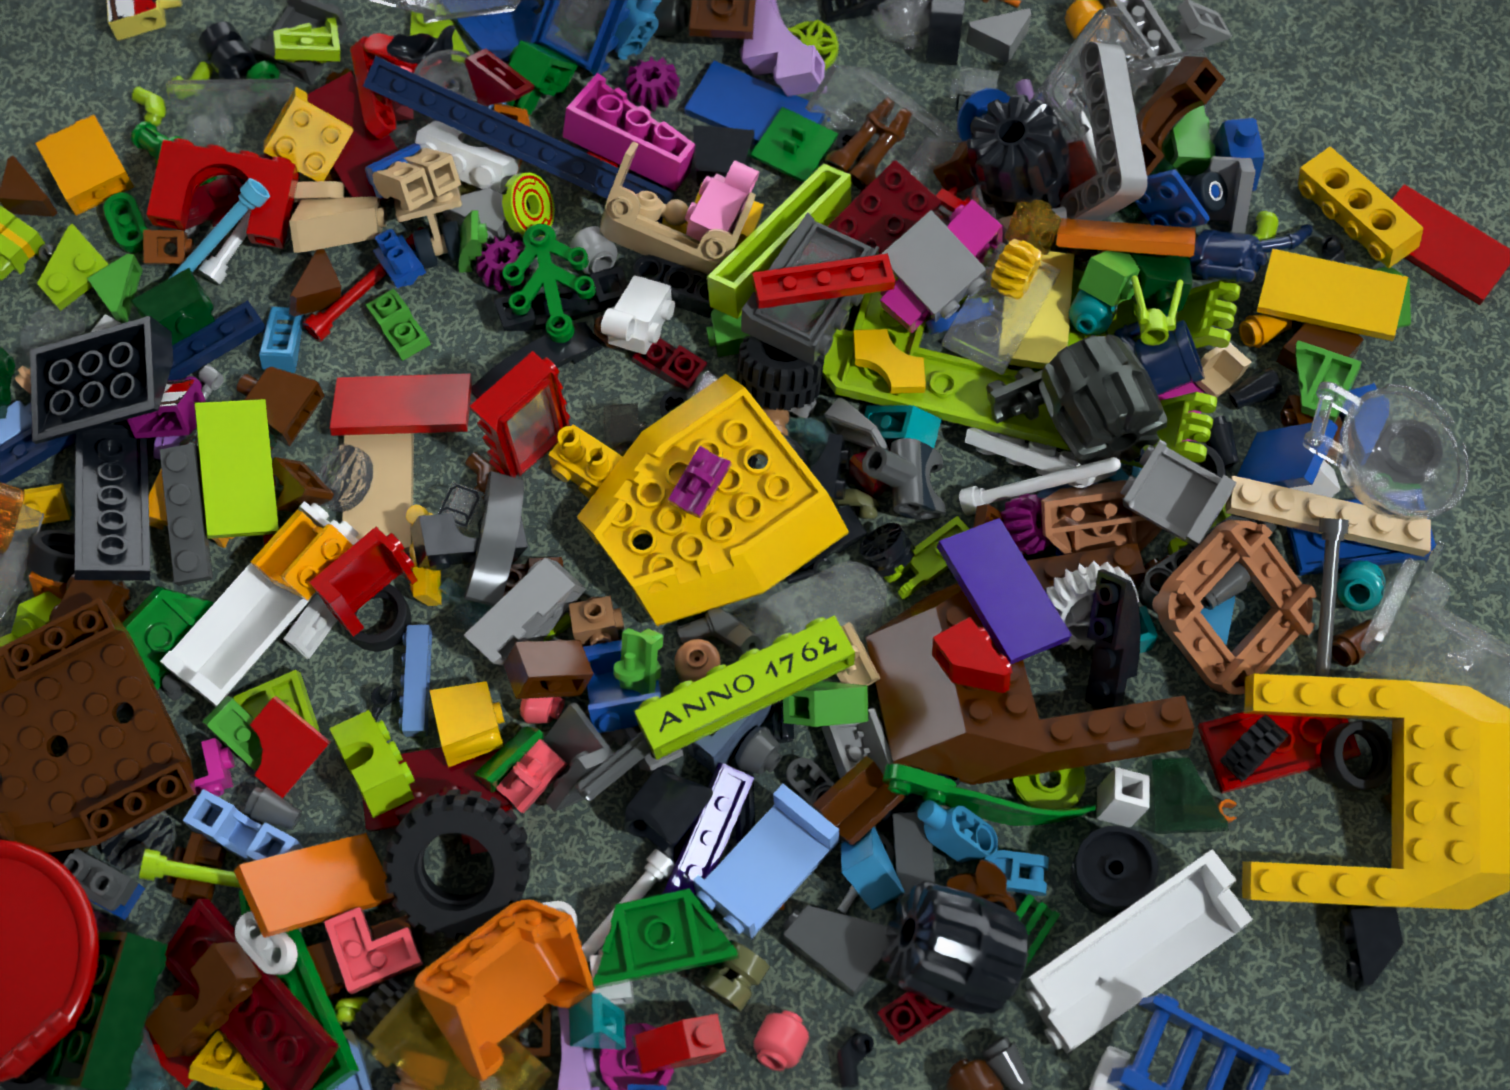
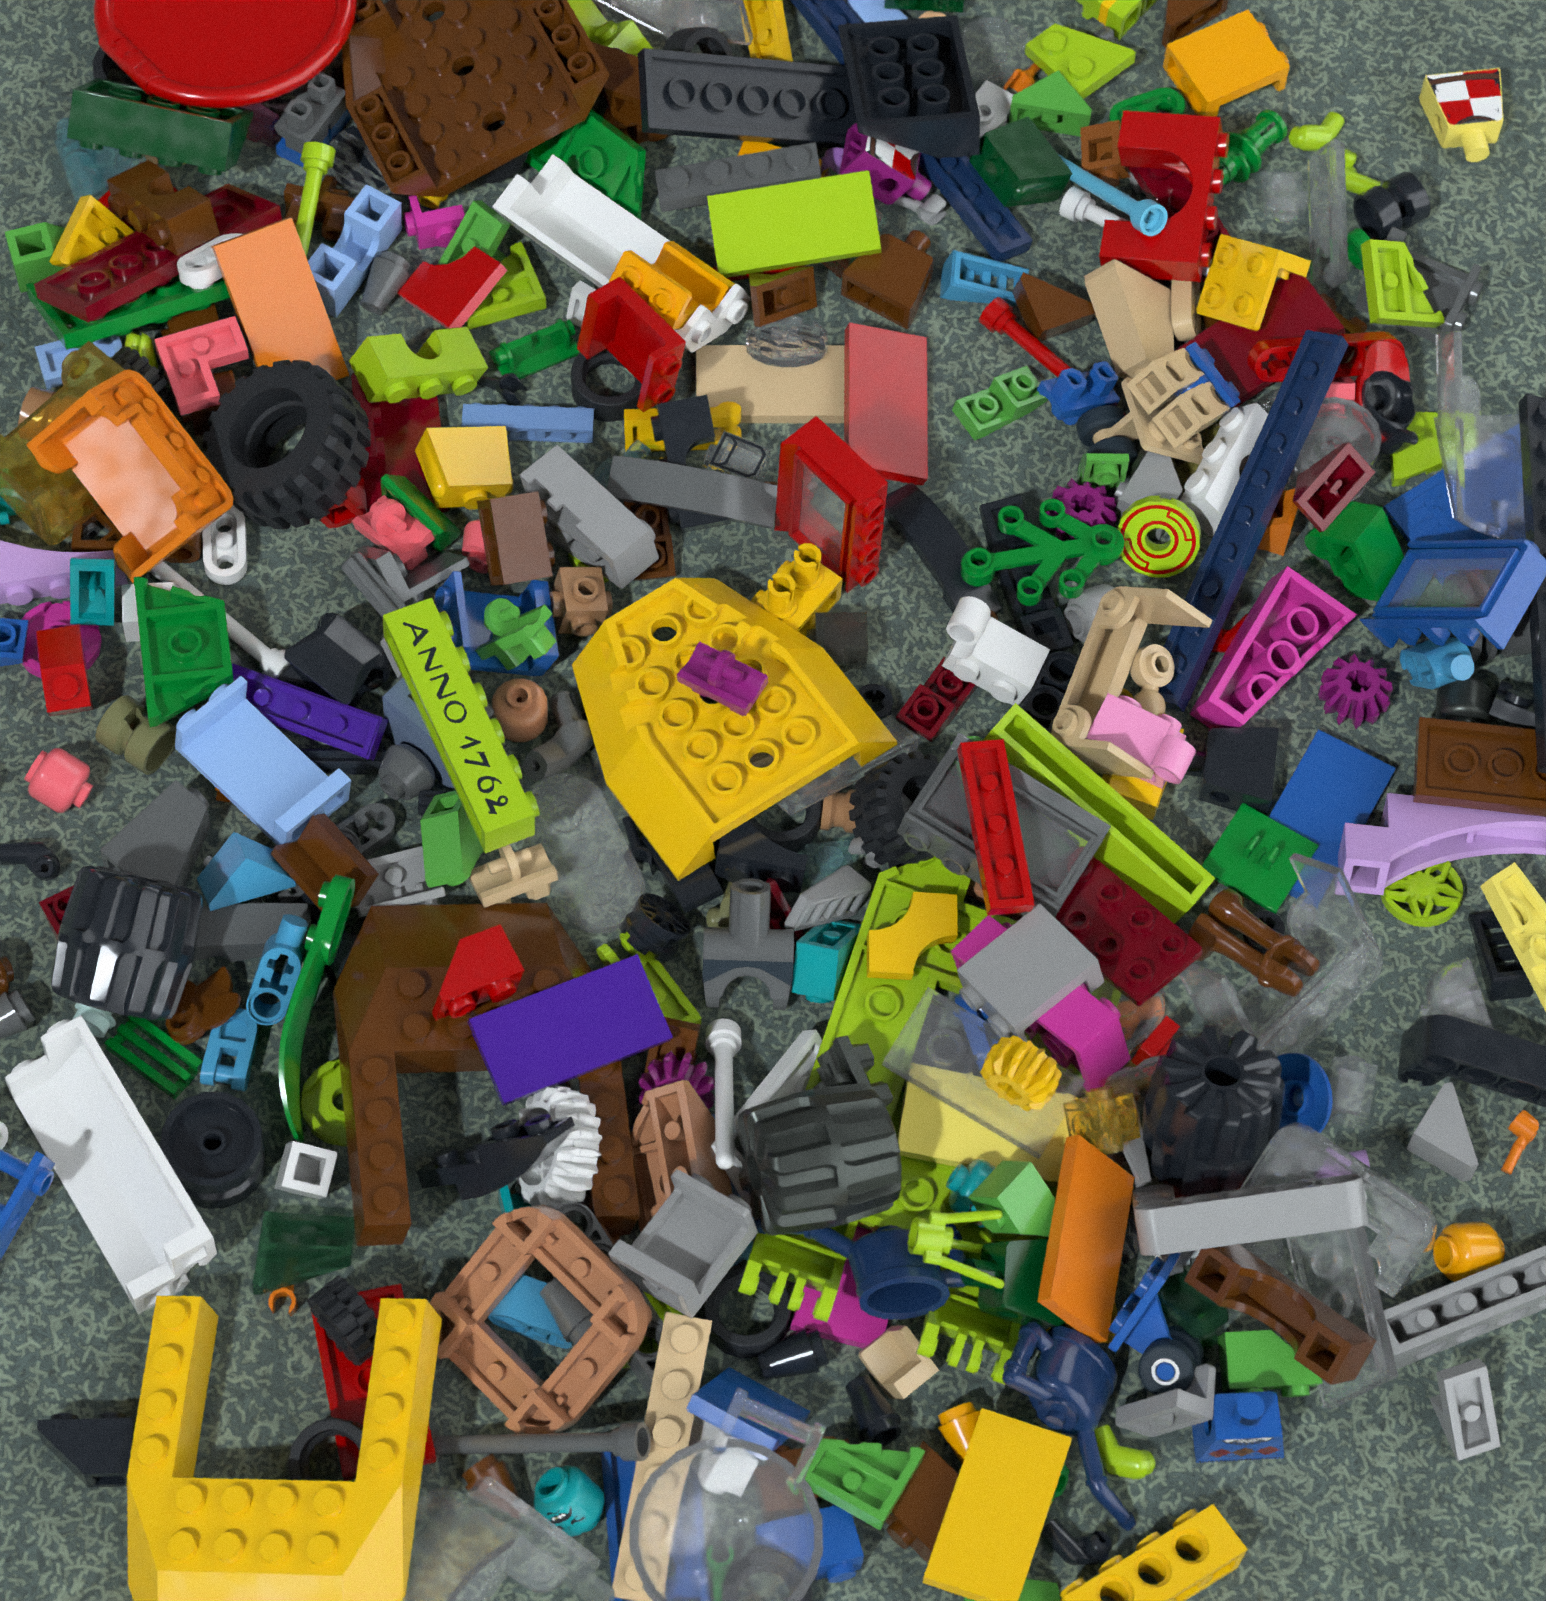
camera: 85 degrees right, 5 degrees down
none -> green hinge [489,318,580,379]
none -> orange hand [1003,63,1041,92]

